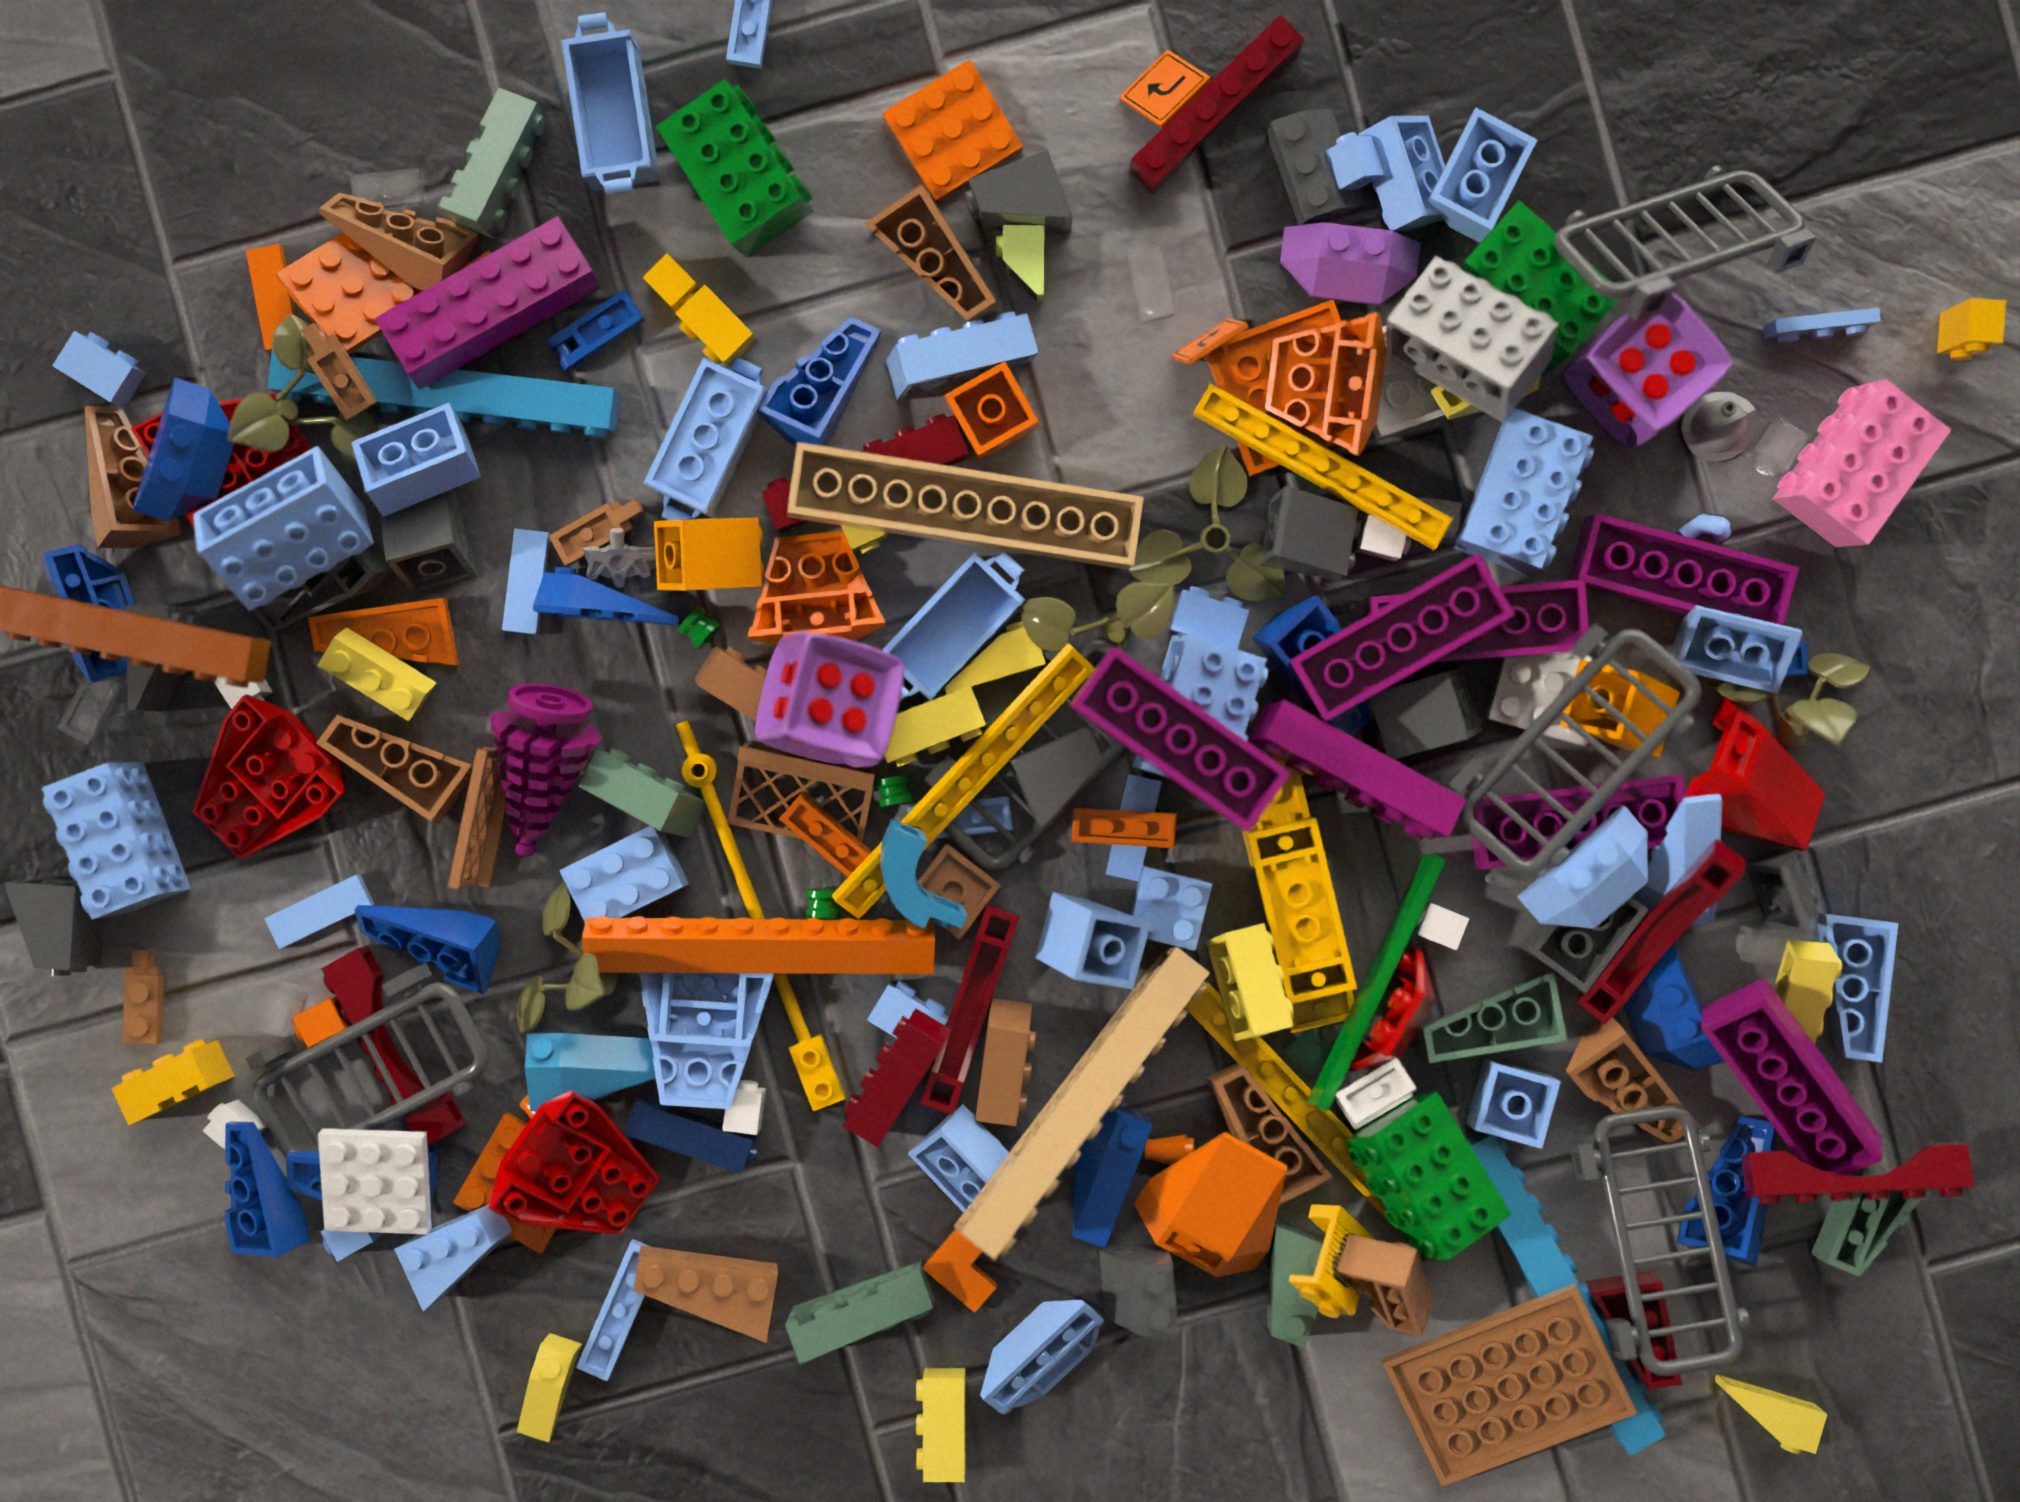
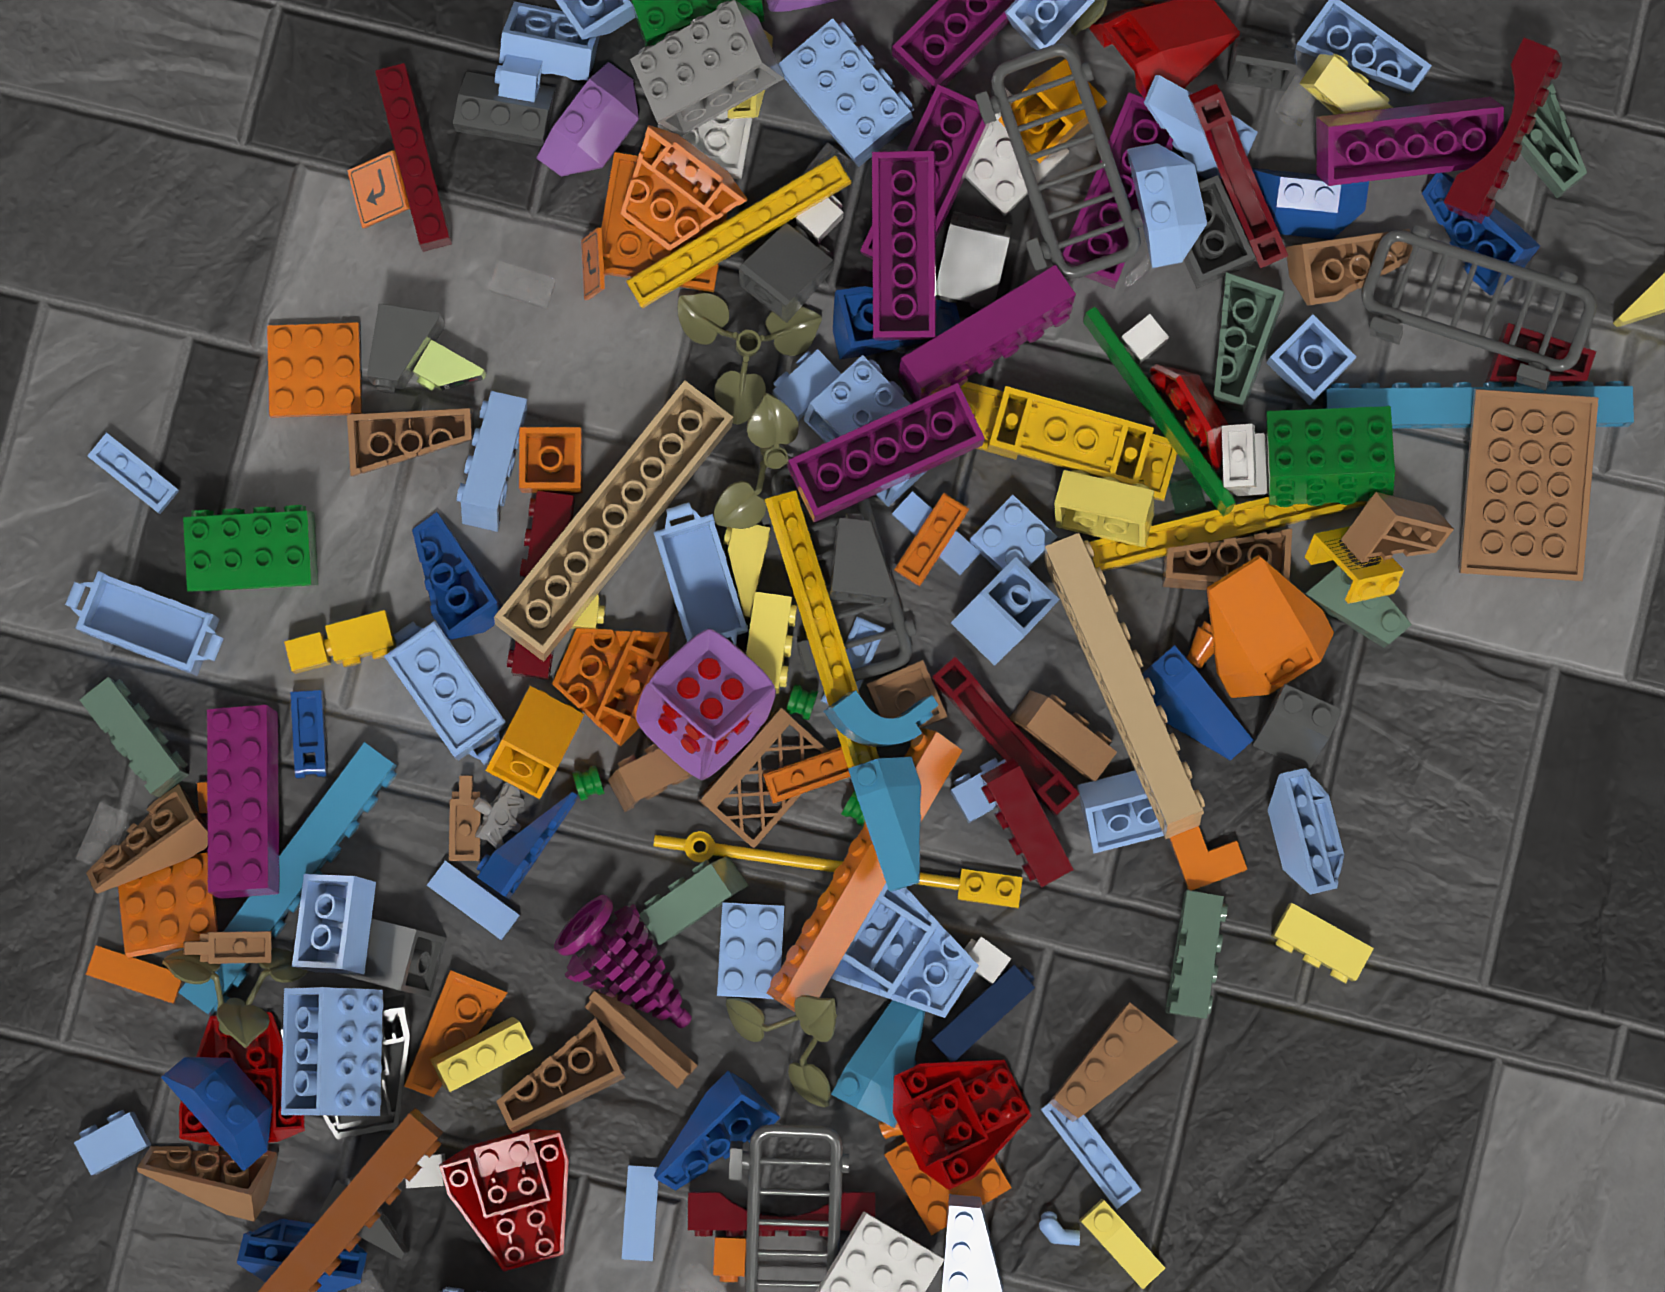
camera: 60 degrees left, 5 degrees down
none -> dark azure wedge [848,757,922,892]
none -> light blue arm [1039,1211,1080,1246]

